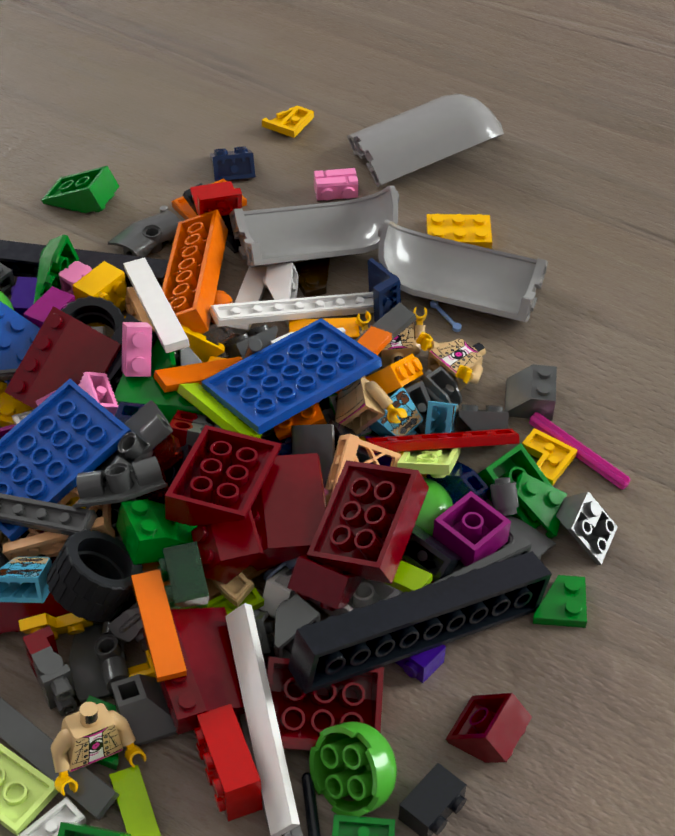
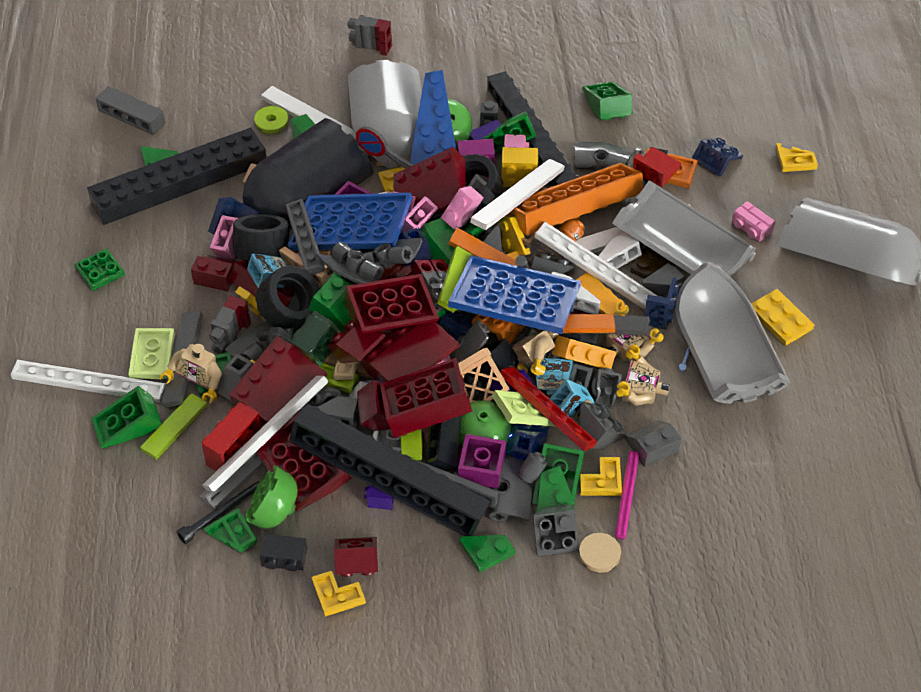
camera: 55 degrees right, 5 degrees up
orange tile [131,569,187,682] -> none
none -> yellow plate [311,571,366,617]
none -> tan tile [579,533,621,573]
none -> dark grey slope [641,263,684,297]

